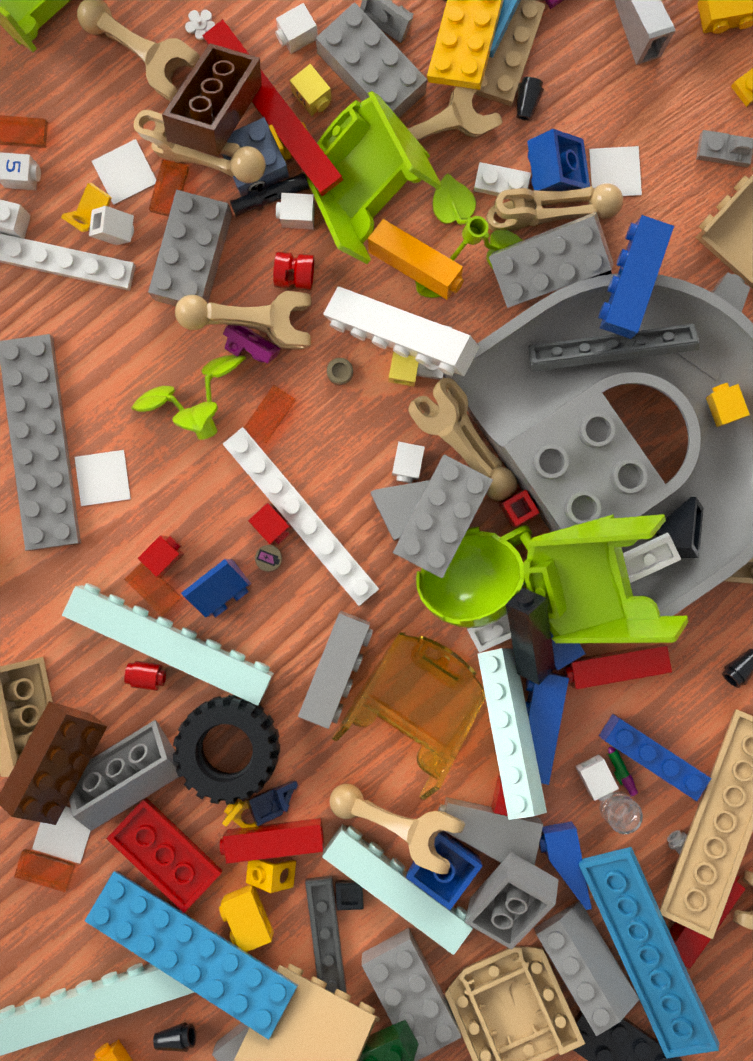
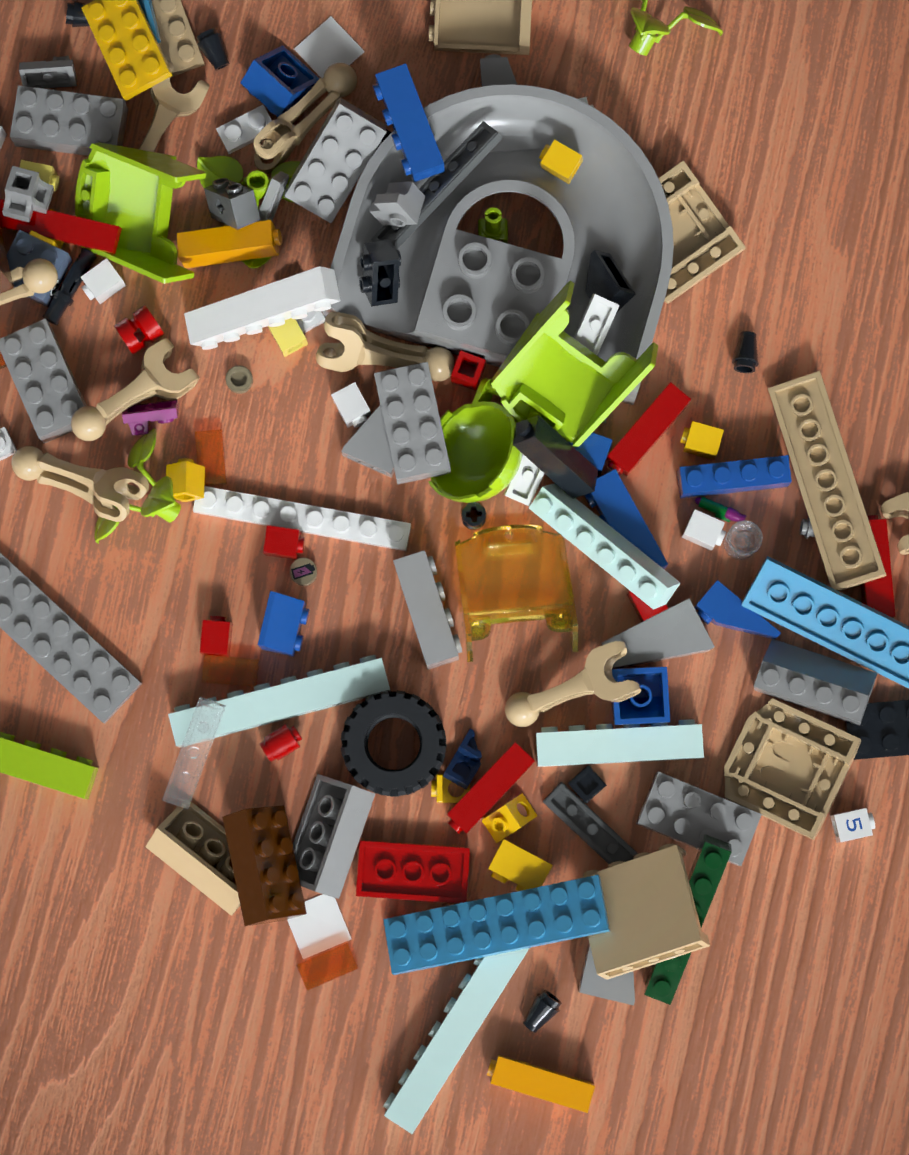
camera: 35 degrees left, 5 degrees down
white sticker [75,450,131,506] -> none
light grey brick [465,852,559,950] -> none
none -> light grey brick [2,166,54,222]
none -> tan piece [11,446,149,522]
none -> clear tile [162,697,226,809]
none -> yellow brick [166,458,205,502]
none -> dark grey brick [204,178,260,230]
none -> light grey tile [257,171,289,222]
none -> black brick [359,239,401,307]
none -> light grey brick [369,181,425,227]
none -> black bush [462,502,486,530]
none -> lime piece [478,207,508,244]
none -> yellow brick [680,421,724,460]

